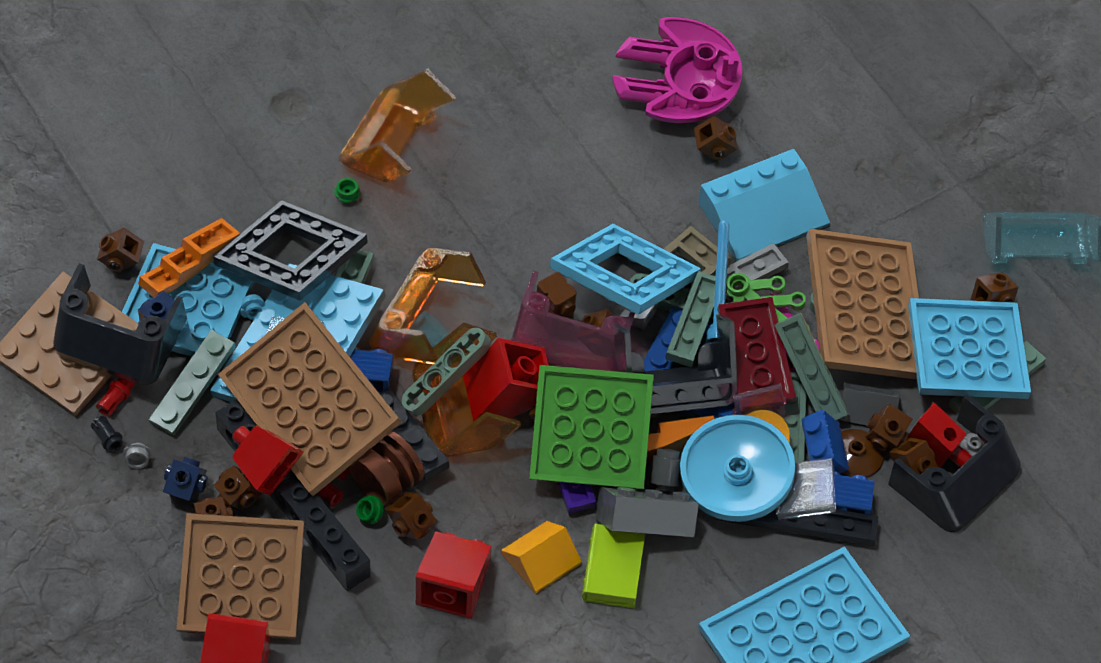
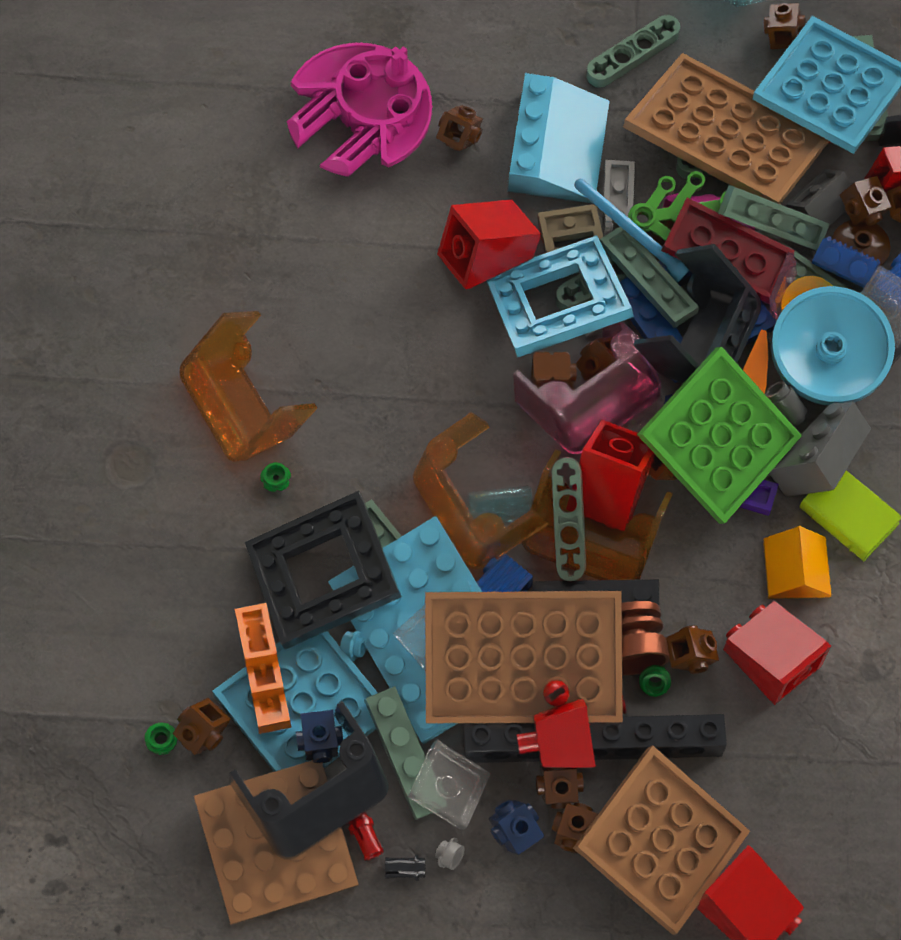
camera: 55 degrees left, 10 degrees up
none -> green plate [145,722,178,755]
none -> clear tile [408,740,491,830]
none -> red slope [437,200,541,289]
none -> red hinge [543,680,570,707]
none -> sand green beam [586,15,680,87]

